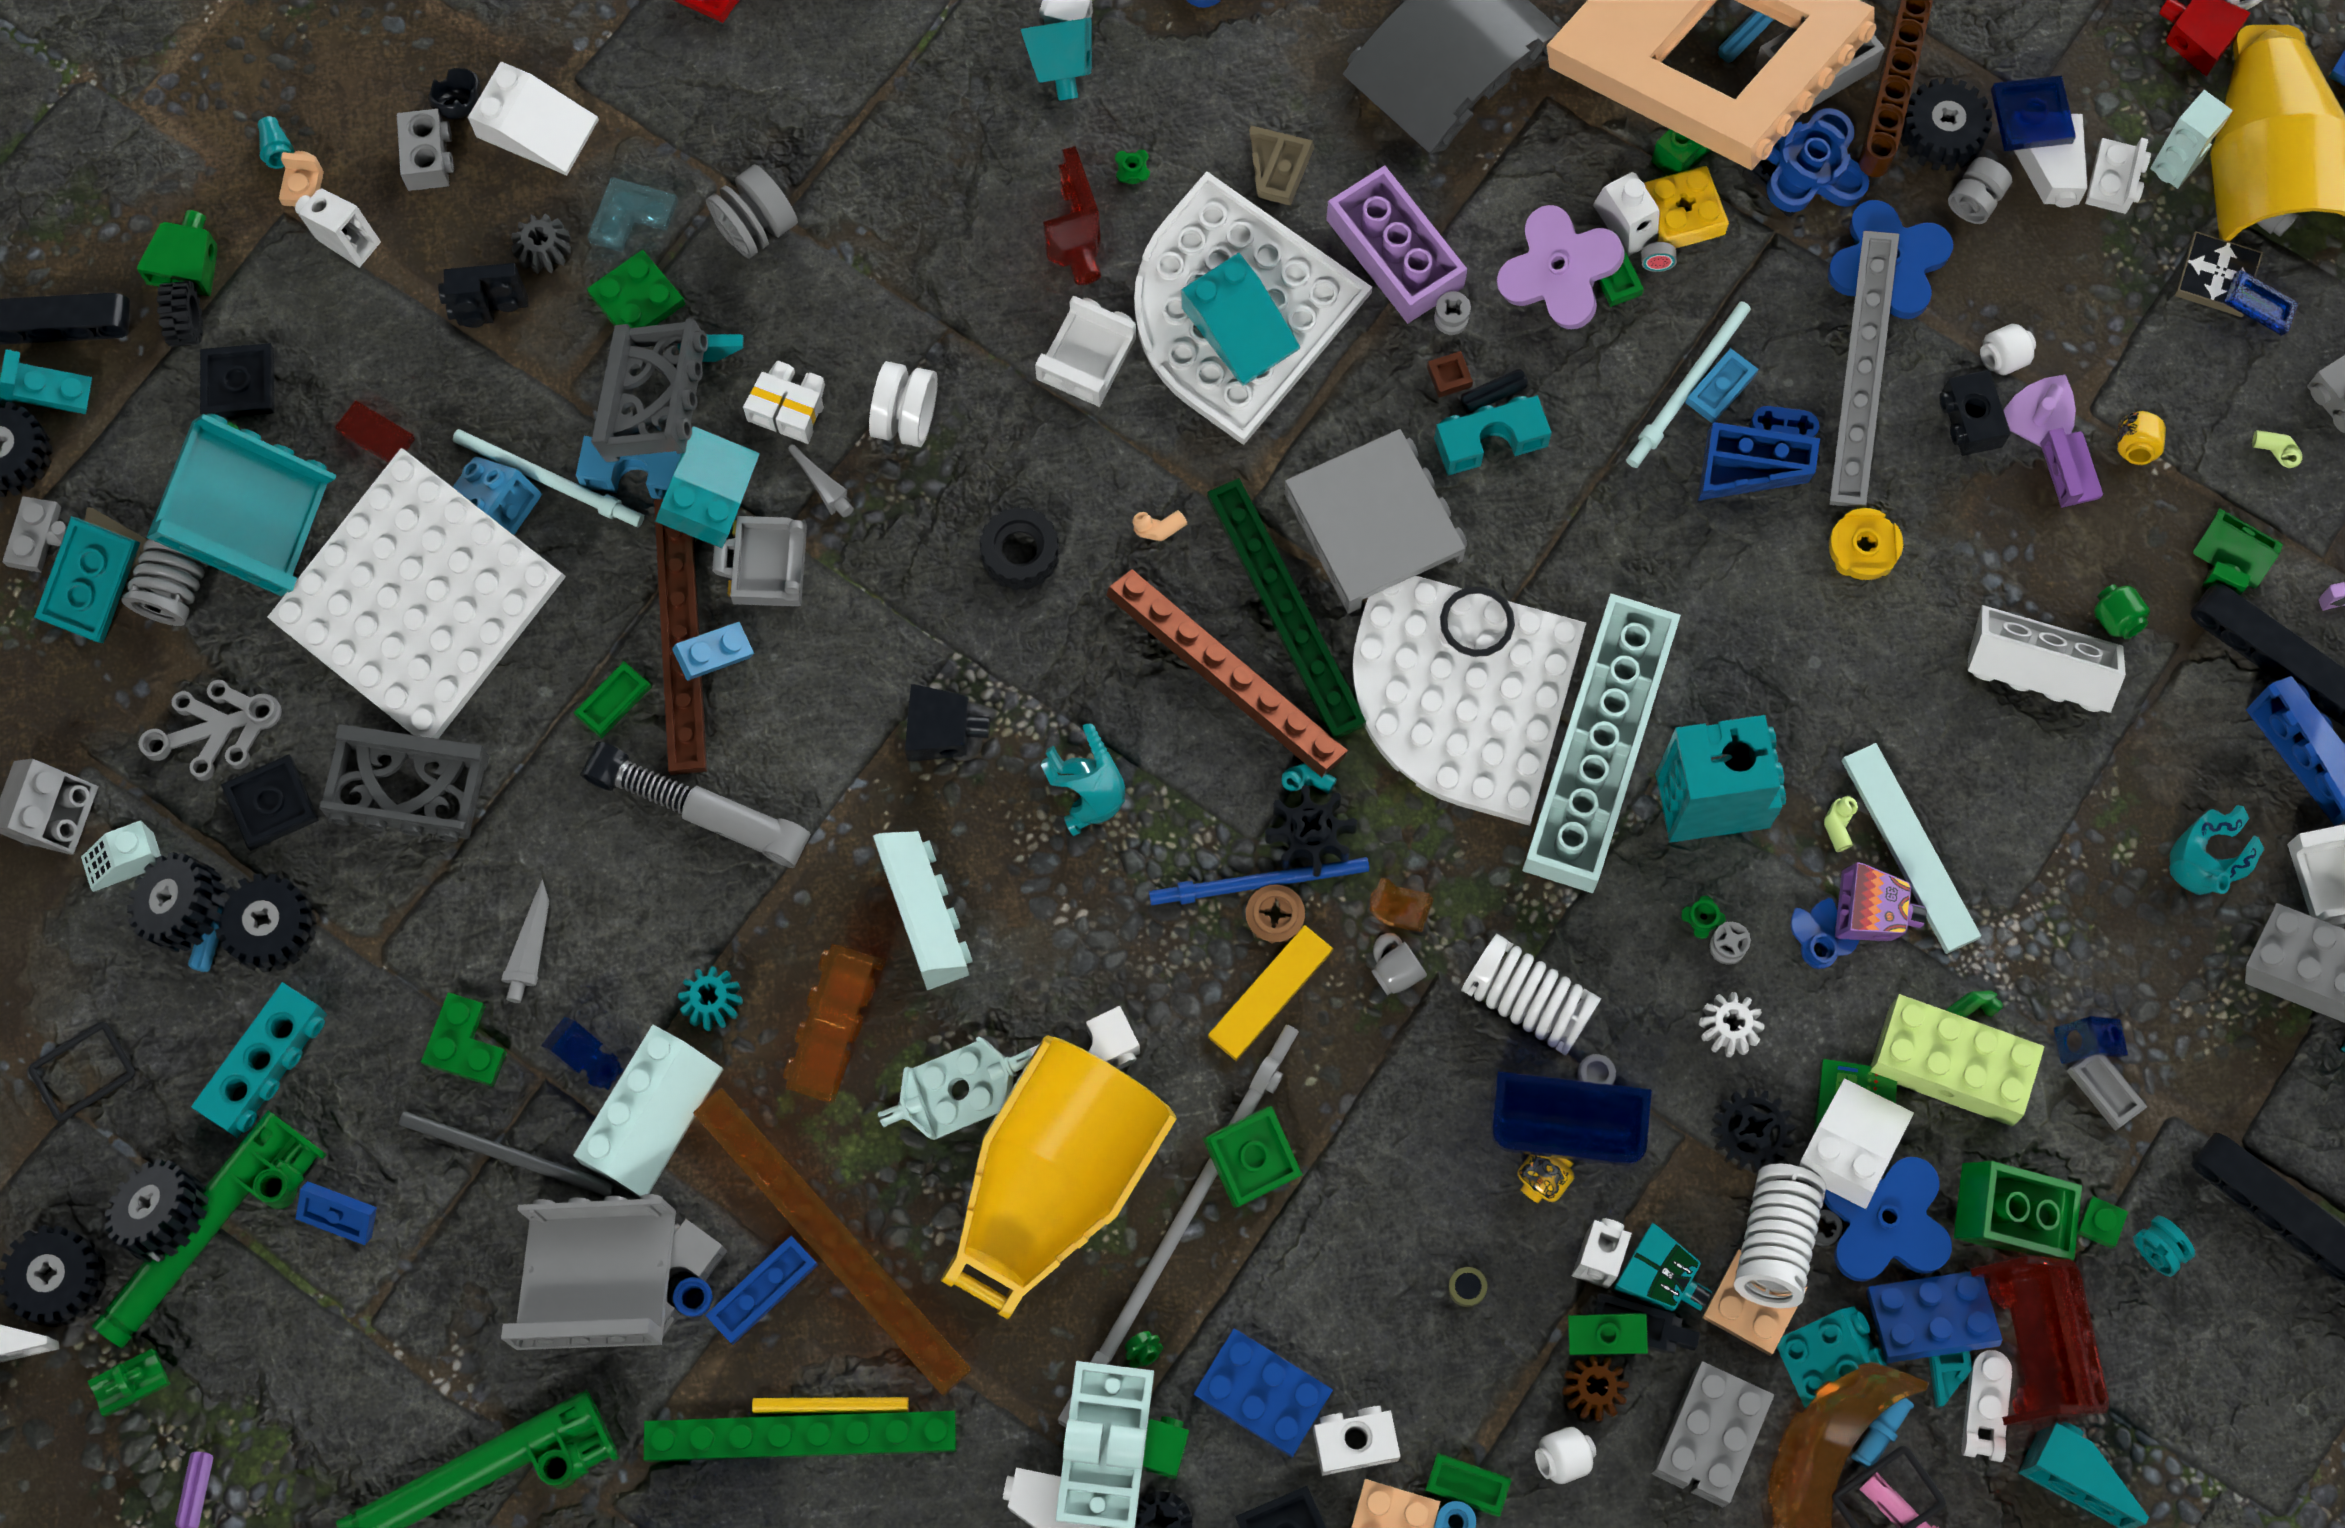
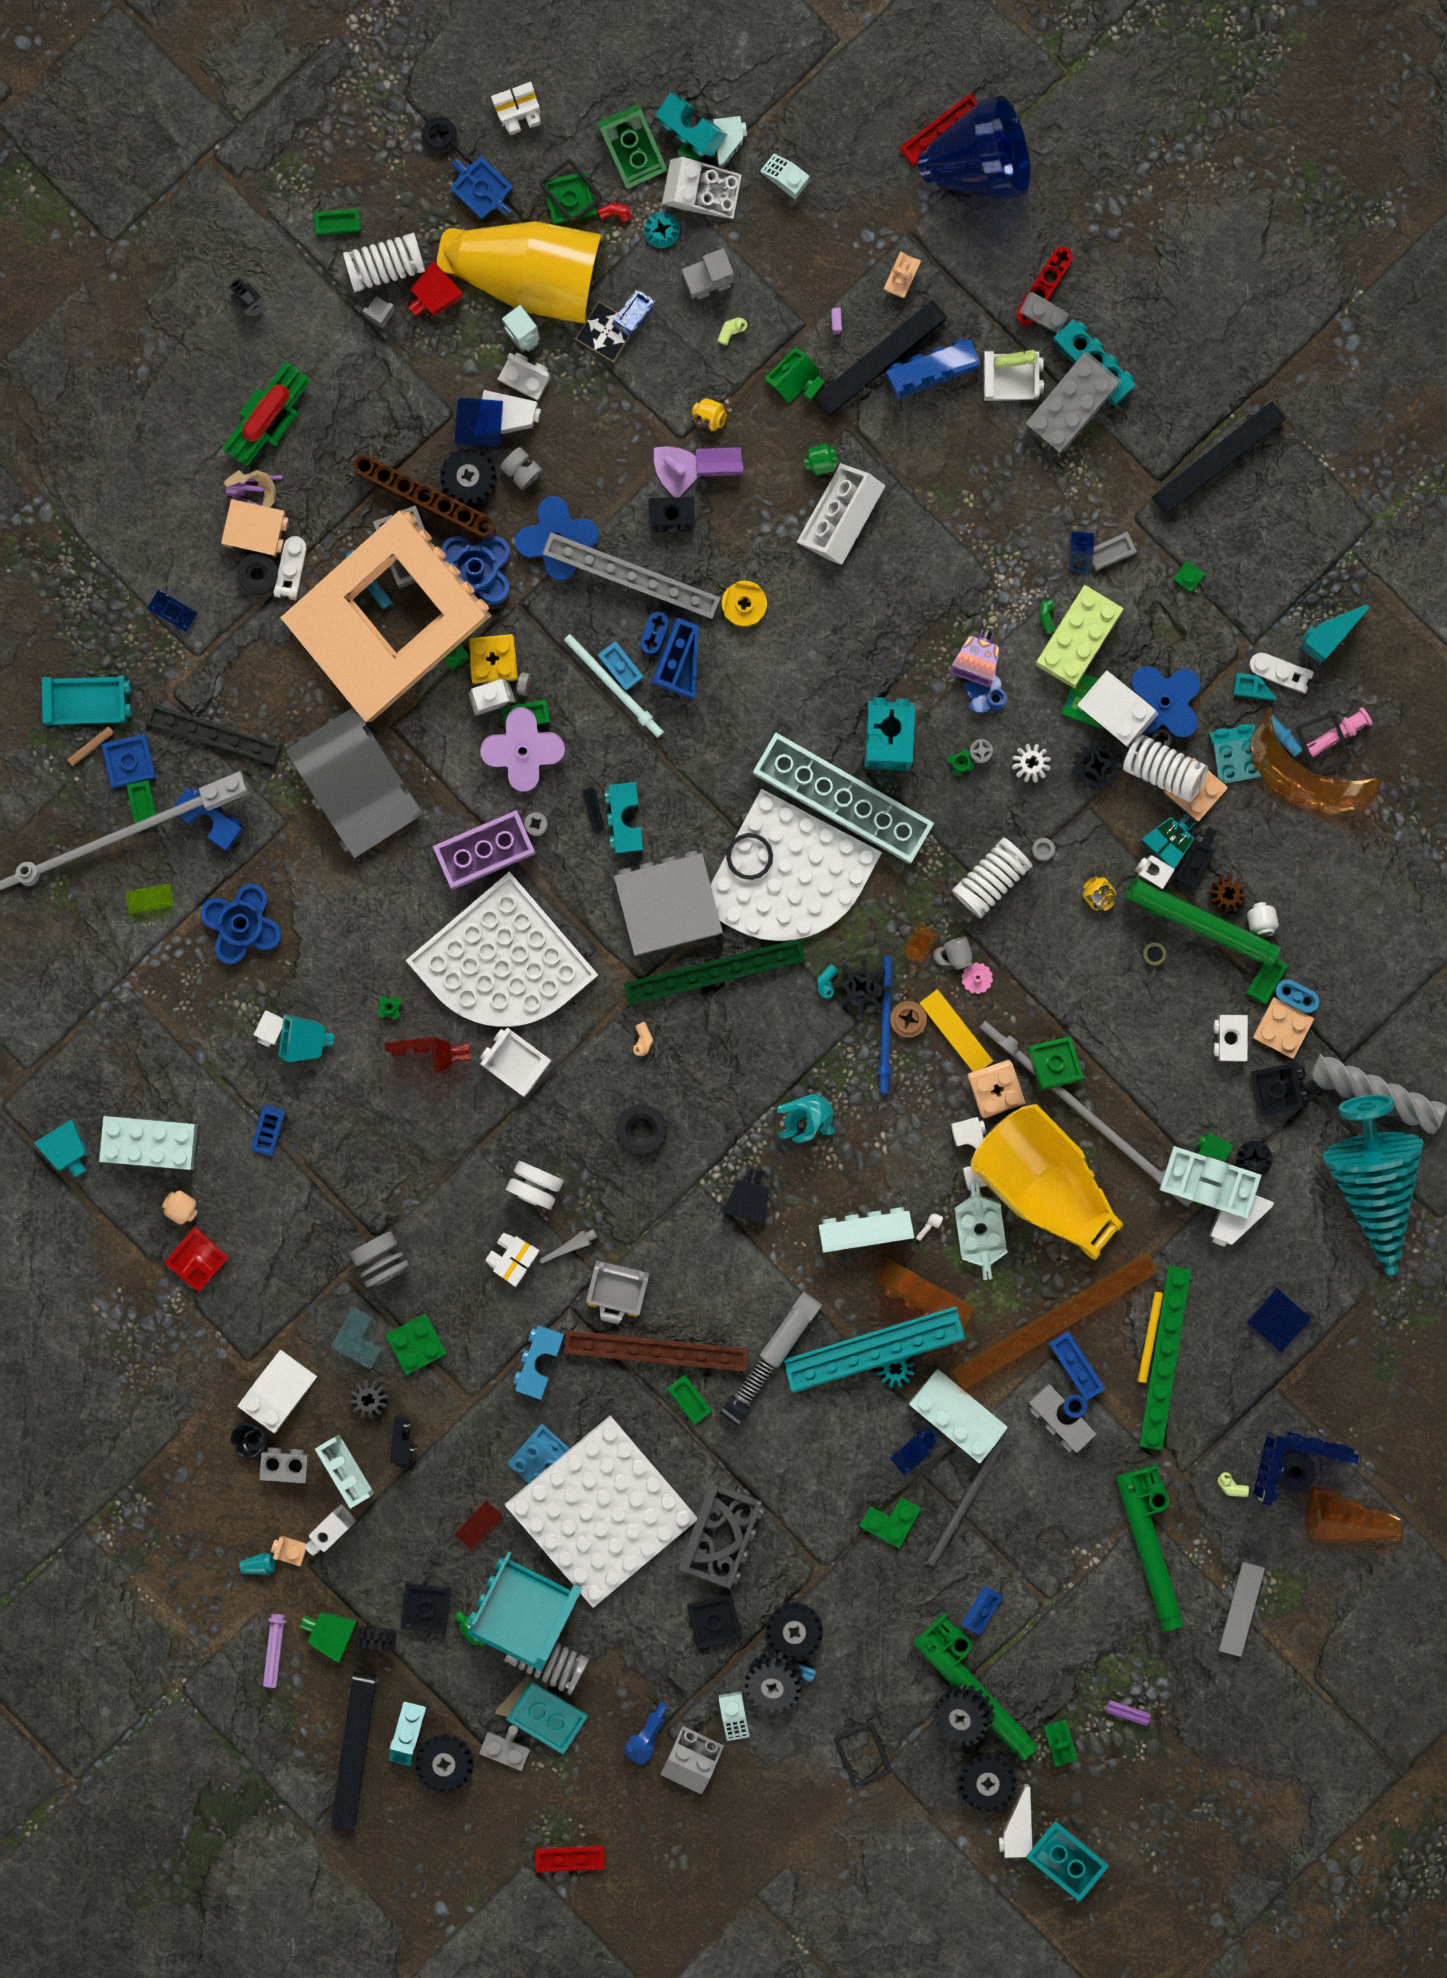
camera: 75 degrees left, 15 degrees up
light grey plant [139,680,282,781] -> none
teal brick [191,982,327,1138] -> none
light aqua bar [452,429,644,528] -> none
light grey bar [501,879,549,1003] -> none
light grey panel [501,1194,676,1350] -> none
dark grey fence [591,318,708,462] -> none
teal slope [655,426,760,548] -> none
dark azure plate [672,622,754,681] -> none
teal tile [677,334,744,362] -> none
plate [1106,569,1348,778] -> none
green plate [1124,1331,1164,1368] -> none
teal slope [1181,253,1300,386] -> none
blue plate [1193,1328,1333,1458] -> none
dark tan wing [1249,126,1314,206] -> none
copper plate [1427,351,1473,398] -> none
clear blue windscreen [1490,1071,1652,1166] -> none
green plate [1568,1313,1648,1355] -> none
light grey piece [1651,1361,1774,1507] -> none
yellowish green arm [1824,796,1858,852] -> none
light aqua tile [1842,743,1981,954] -> none
blue plate [1866,1270,2003,1363] -> none
green slope [1954,1161,2082,1261] -> none
clear red windscreen [1971,1256,2109,1425] -> none
white head [1980,324,2036,375] -> none
teal wheel [2133,1215,2195,1277] -> none
teal piece [2169,805,2265,895] -> none
none -> blue slope [251,1104,286,1156]
none -> lavender axle [263,1614,287,1688]
none -> light aqua window [315,1435,374,1509]
none -> blue animal [623,1702,668,1765]
none -> teal plate [783,1306,966,1393]
none -> white hand [916,1214,943,1241]
none -> bright pink piece [961,962,993,994]
none -> light nougat brick [968,1060,1025,1118]
none -> green piece [1123,878,1280,967]

